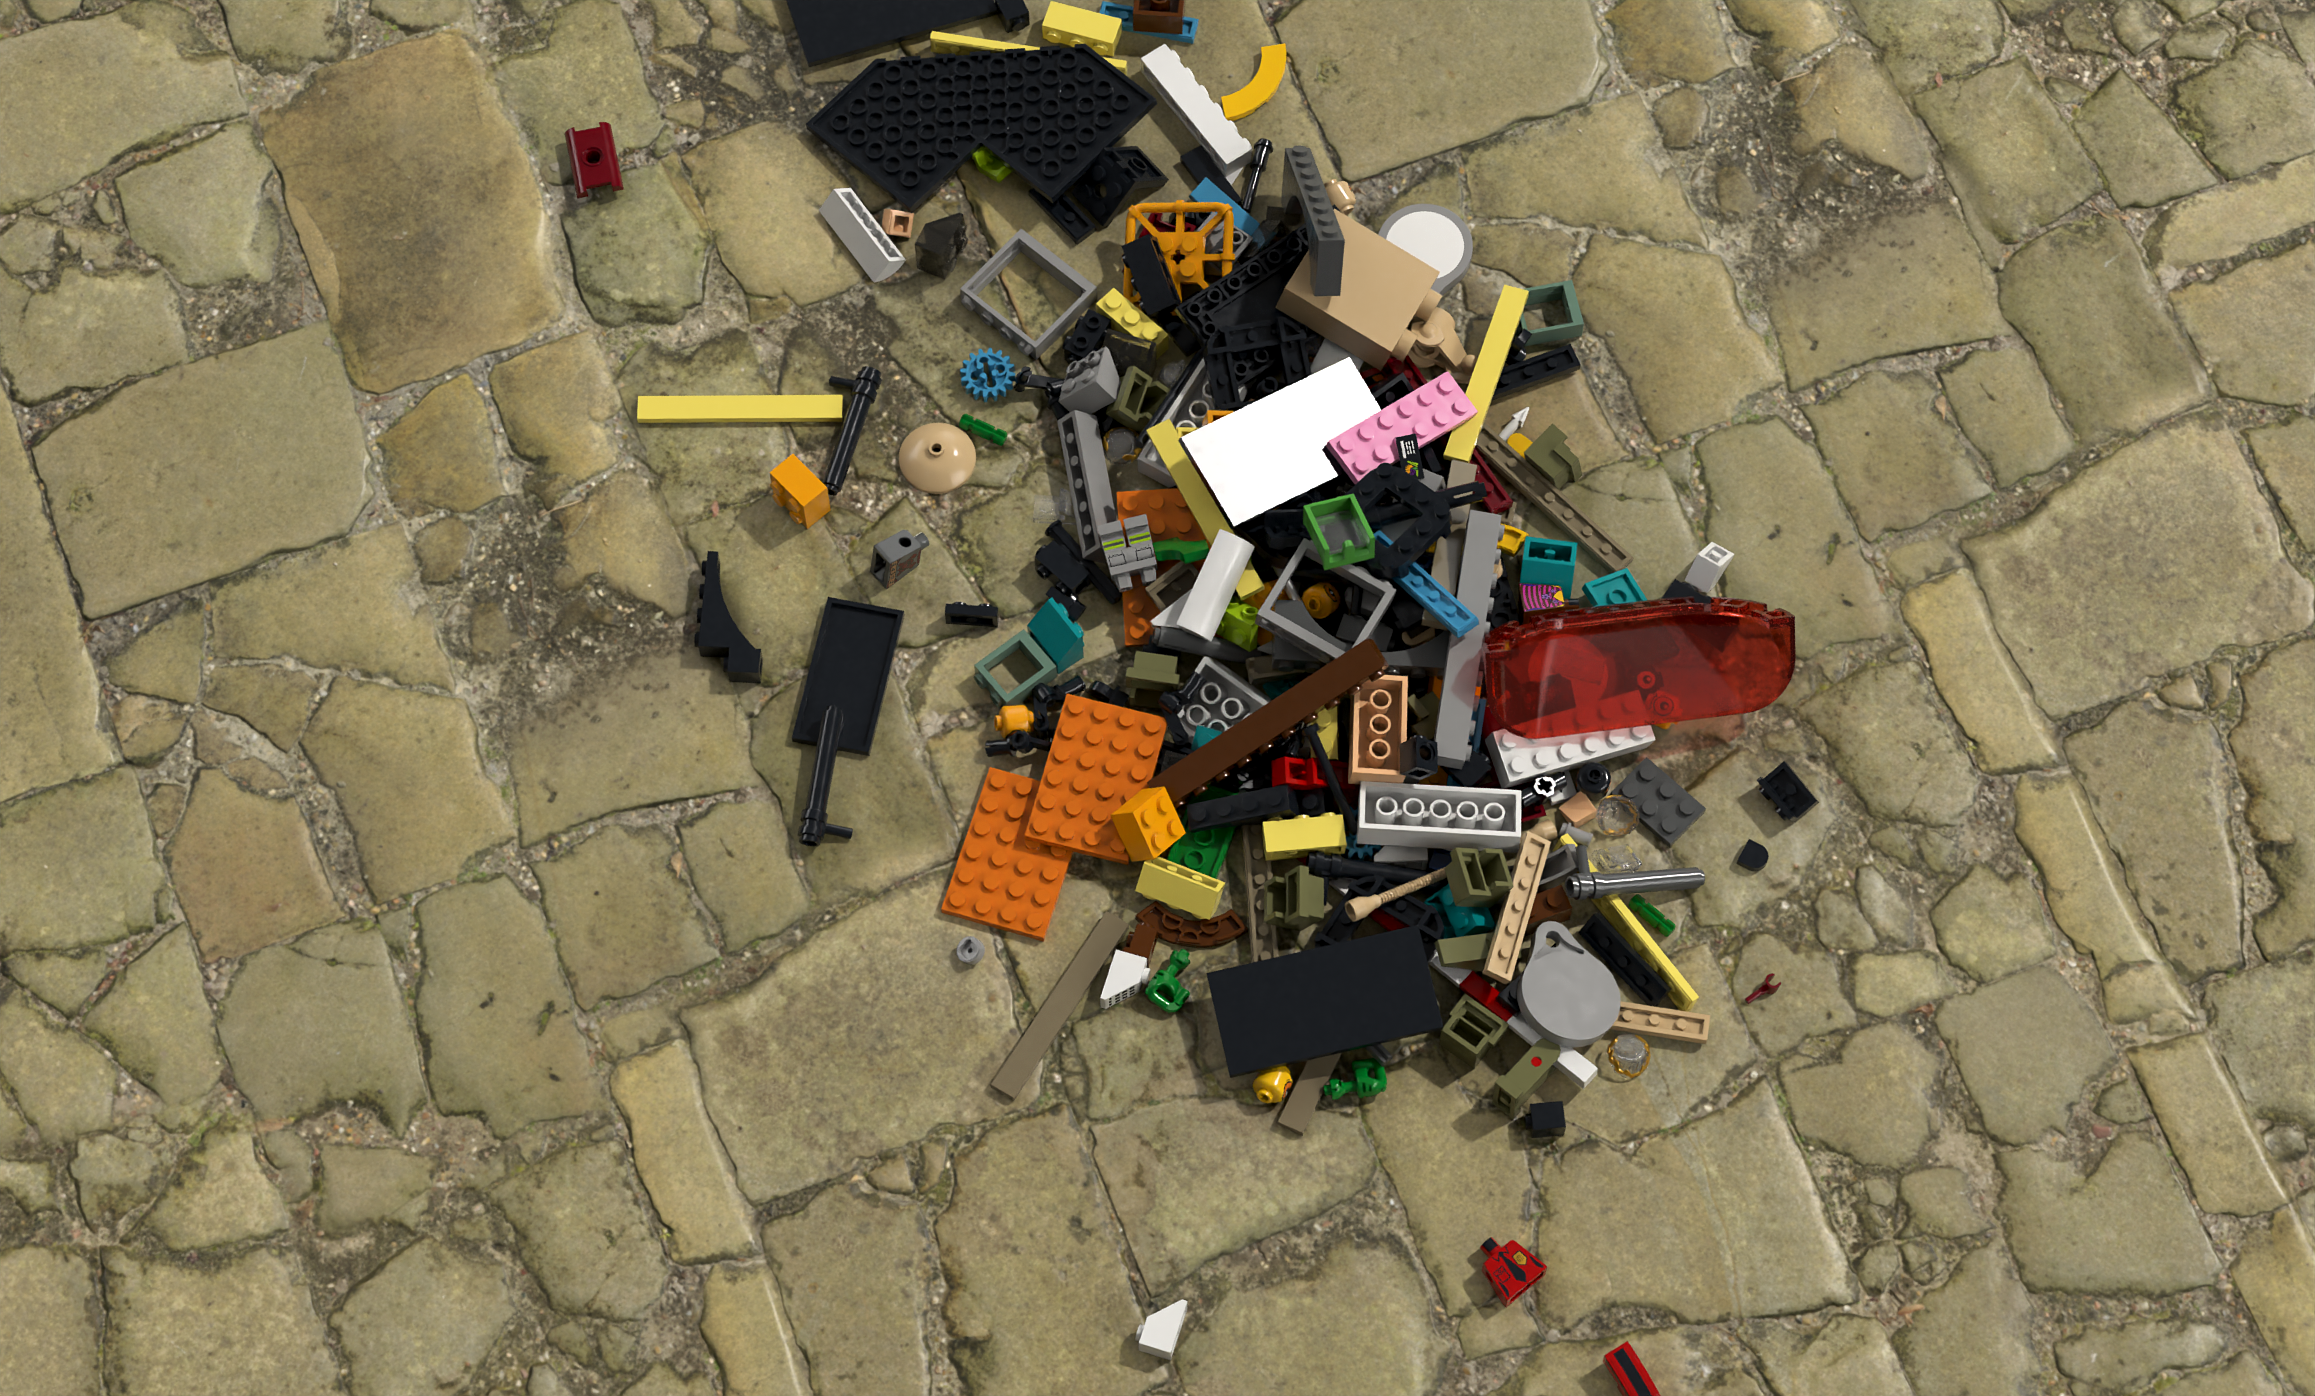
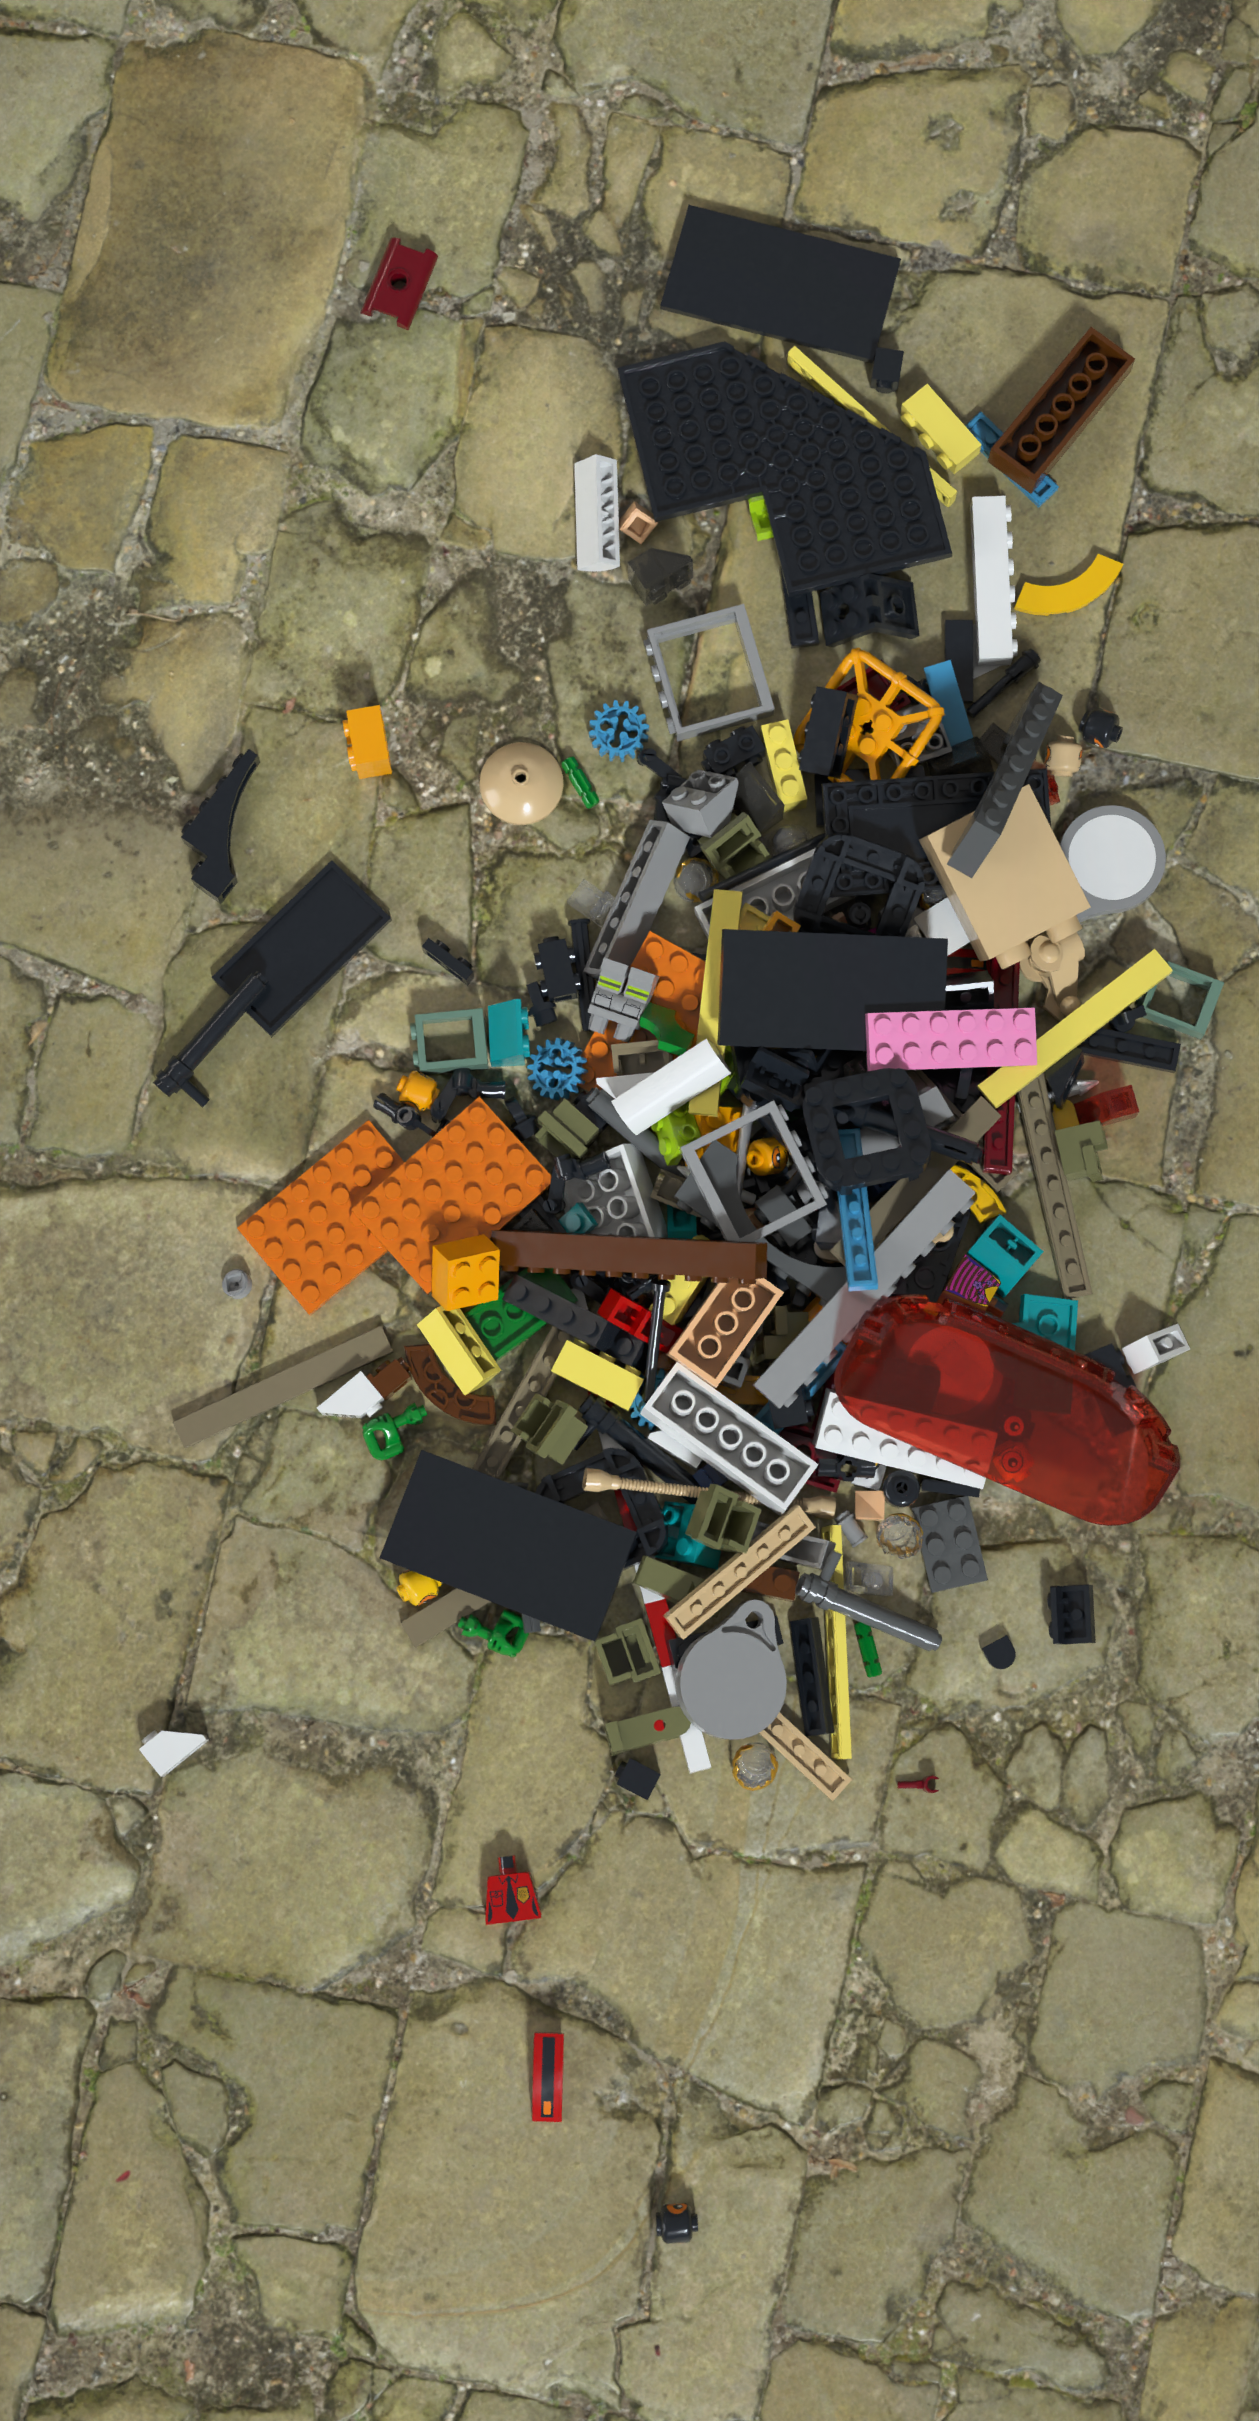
camera: 35 degrees right, 15 degrees up
light yellow tile [637,395,843,423] -> none
black cylinder [822,366,882,496] -> none
dark grey torso [870,530,929,589] -> none
bright green window [1303,493,1375,570] -> none
black sticker [1396,434,1424,480] -> none
black brick [1399,735,1438,780] -> none
none -> dark azure gear [527,1038,588,1101]
none -> black tile [920,1478,980,1497]
none -> black slope [1043,1047,1084,1110]
none -> clear red slope [1073,1085,1139,1126]
none -> black head [1079,707,1123,748]

